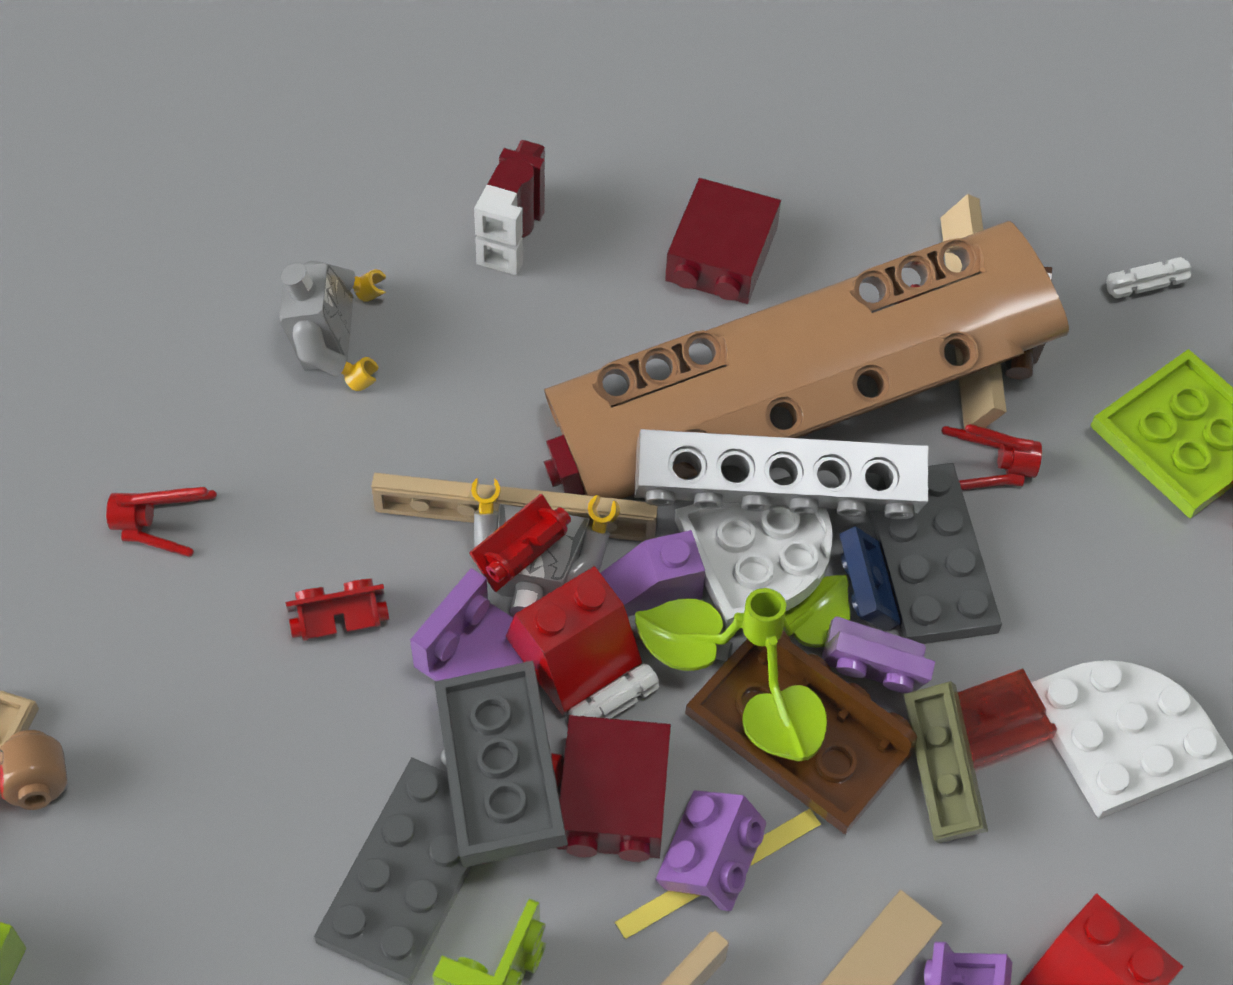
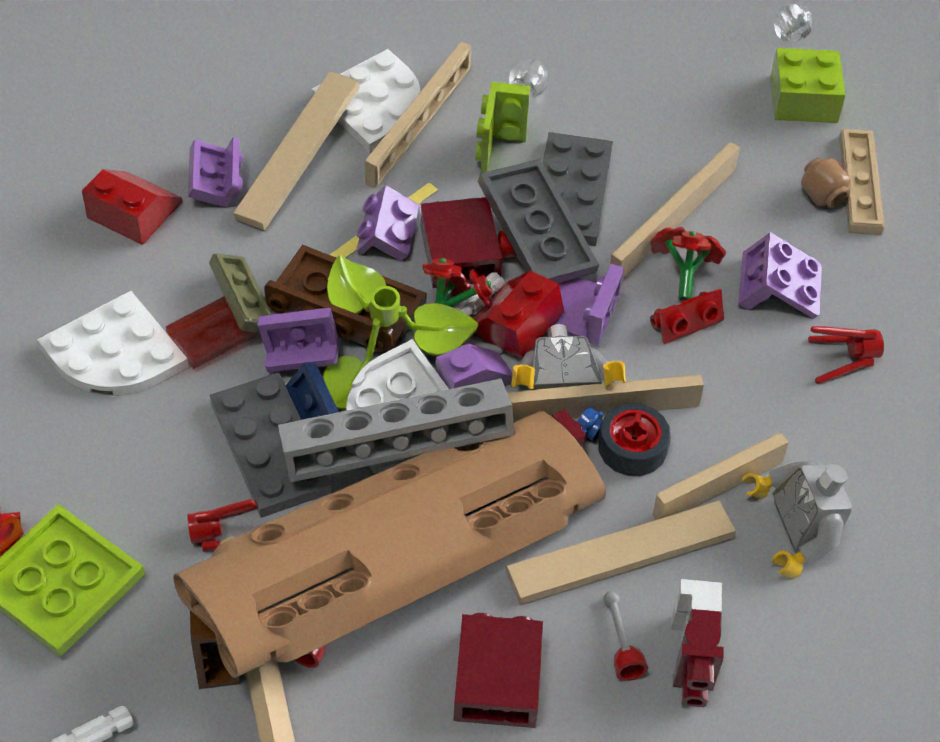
camera: 165 degrees right, 5 degrees down
red hinge [469,494,571,592] -> none
none -> red plant [422,258,493,307]
none -> tan tile [506,500,736,605]
none -> blue plate [577,407,604,441]
none -> wheel [598,403,671,476]
none -> red hinge [604,591,648,681]
none -> tan tile [610,142,740,278]
none -> plant [650,227,726,301]
none -> tan tile [652,433,789,520]
none -> medium lavender bracket [738,232,822,318]

